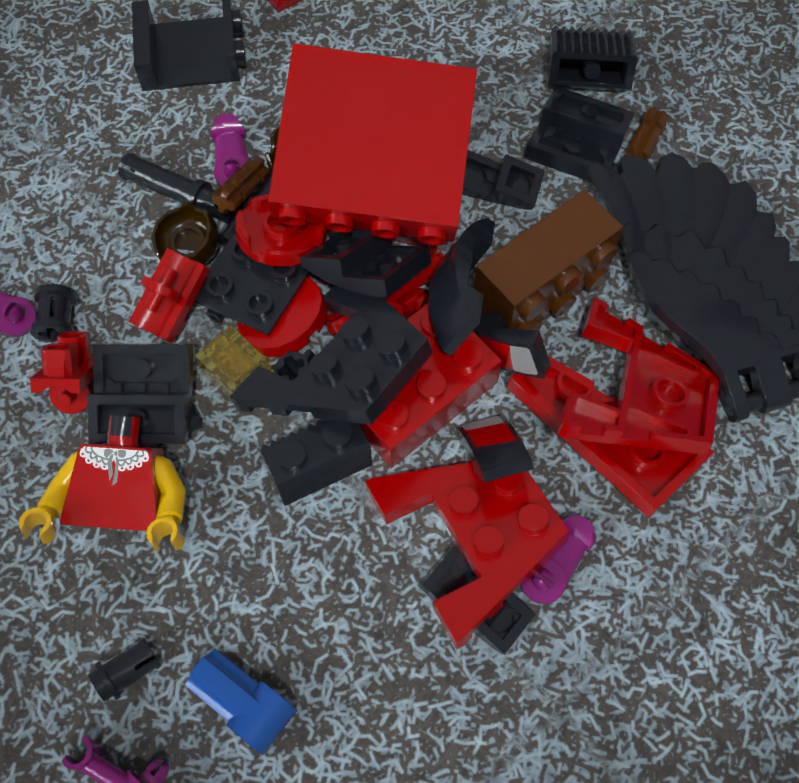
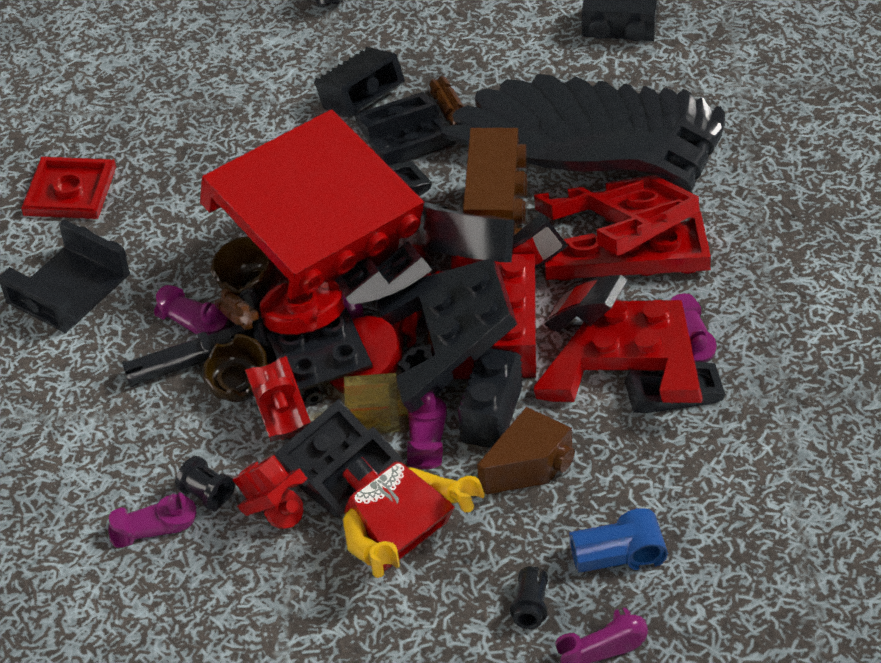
camera: 45 degrees left, 20 degrees down
none -> magenta piece [407,390,447,470]
none -> reddish brown slope [477,406,575,495]

